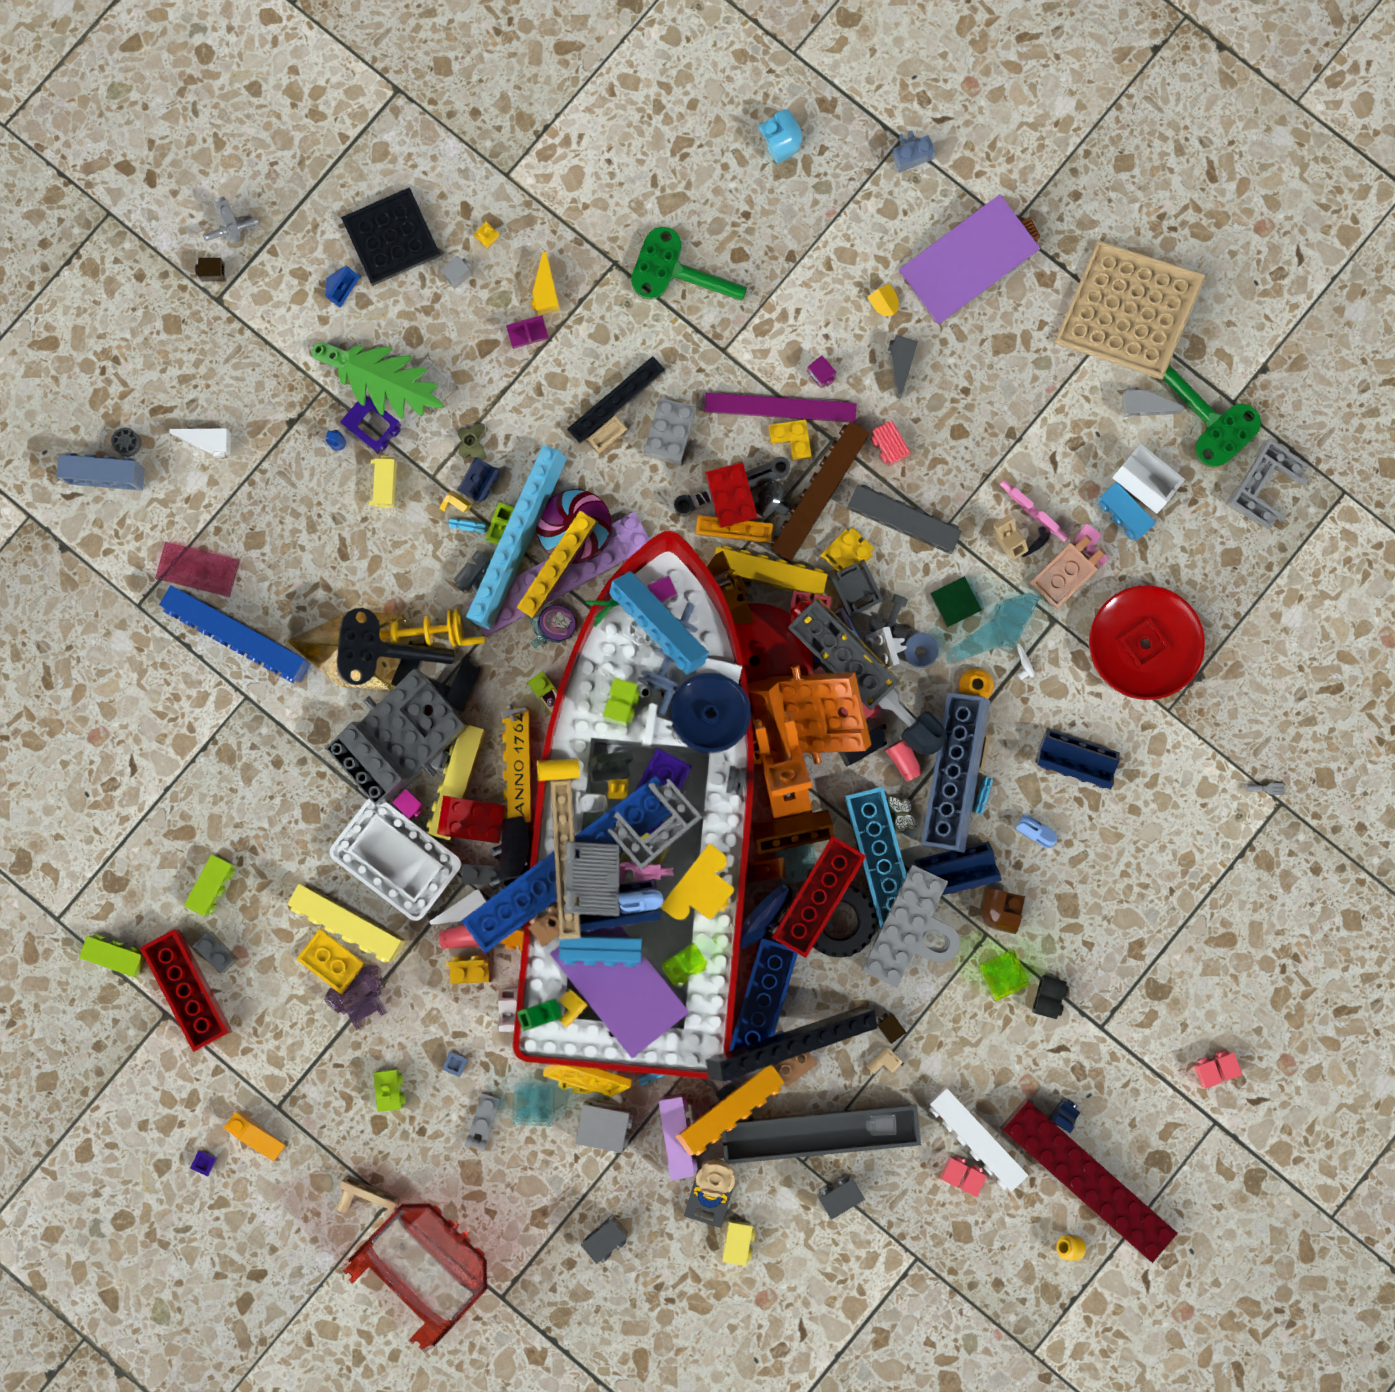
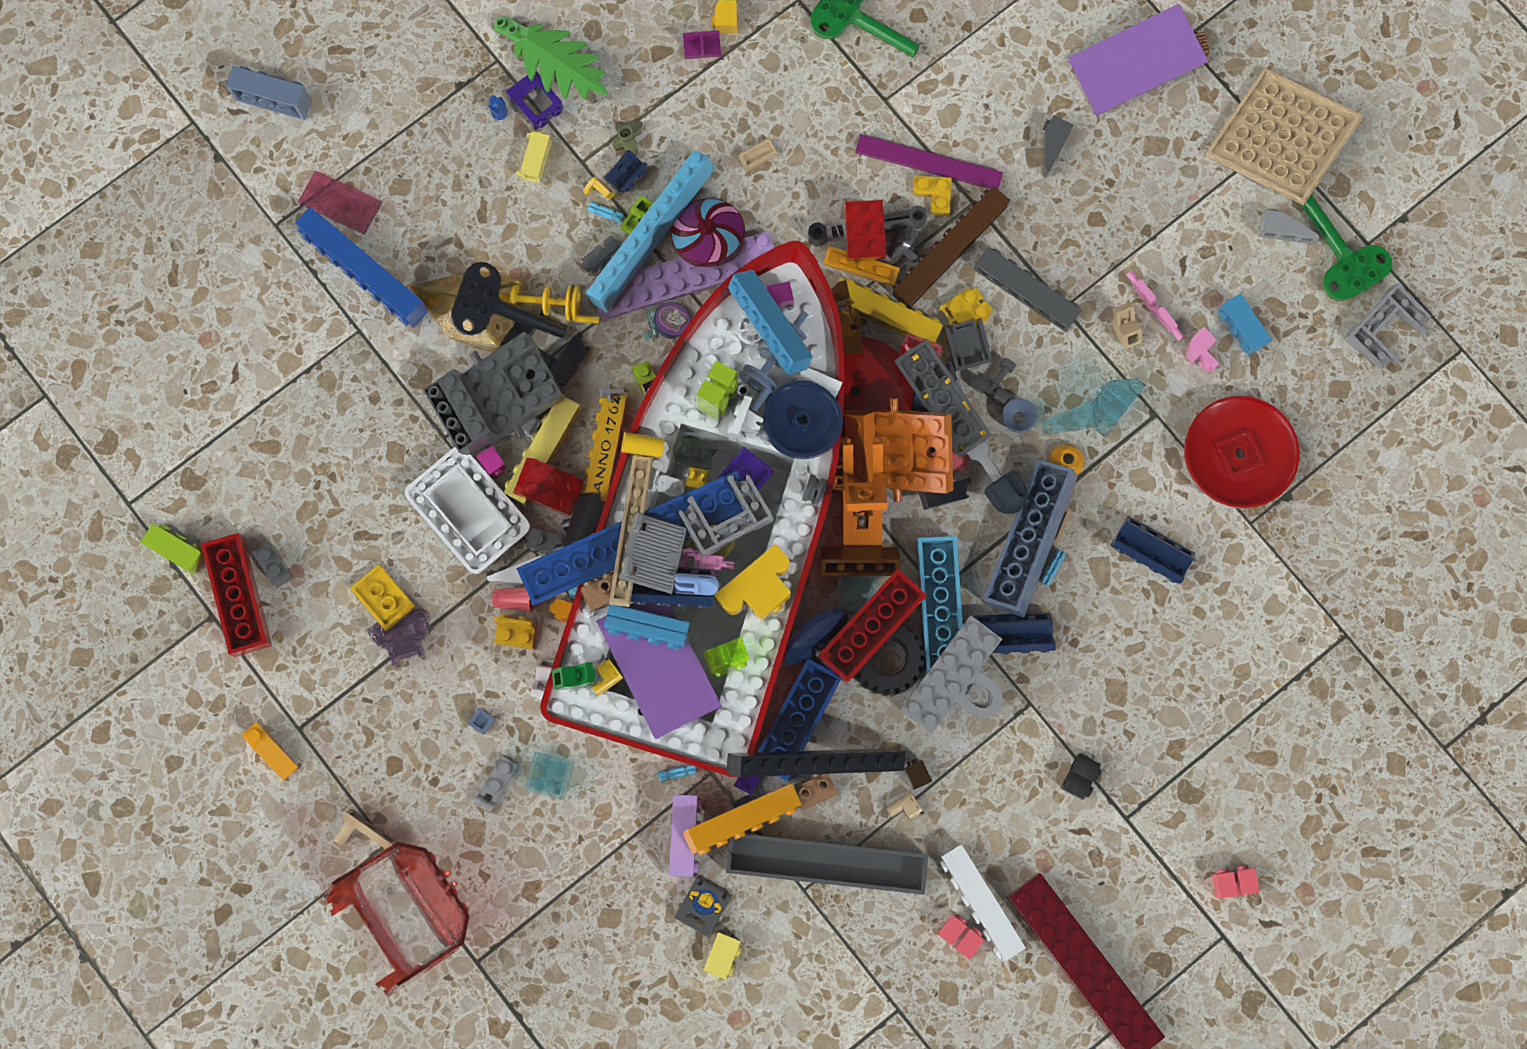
camera: 10 degrees right, 5 degrees down
dark grey wheel [111,428,142,457] -> none
white slope [169,428,231,458] -> none
lime brick [184,854,236,917] -> none
dark purple plate [190,1150,217,1177] -> none
light yellow brick [287,884,406,963] -> none
lime brick [373,1068,406,1112] -> none
yellow brick [516,511,598,618] -> none
yellow plate [543,1064,631,1097] -> none
black plate [567,356,666,444] -> none
light grey brick [575,1100,633,1153] -> none
dark grey piece [581,1214,628,1264] -> none
green plant [586,599,619,627] -> none
light grey piece [644,397,696,466] -> none
tan tile [696,1158,735,1197] -> none
dark orange plate [745,857,787,883] -> none
magenta brick [807,355,837,388] -> none
dark grey piece [817,1174,865,1220] -> none
white plate [865,627,907,668] -> none
clear brick [866,1113,897,1136] -> none
yellow brick [867,283,899,317] -> none
coral brick [870,420,911,466] -> none
coral plant [884,739,923,782] -> none
olive animal [886,796,918,832] -> none
dark green tile [930,576,982,628] -> none
clear neon green brick [976,949,1031,1002] -> none
reddish brown brick [980,888,1025,934] -> none
light blue arm [1016,814,1057,848] -> none
white bar [1017,644,1034,680] -> none
black bar [1021,527,1050,557] -> none
nougat tile [1030,535,1106,609] -> none
dark blue arch [1048,1099,1081,1133] -> none
yellow head [1056,1234,1086,1261] -> none
white piece [1112,443,1185,514] -> none
light grey piece [1246,783,1284,795] -> none

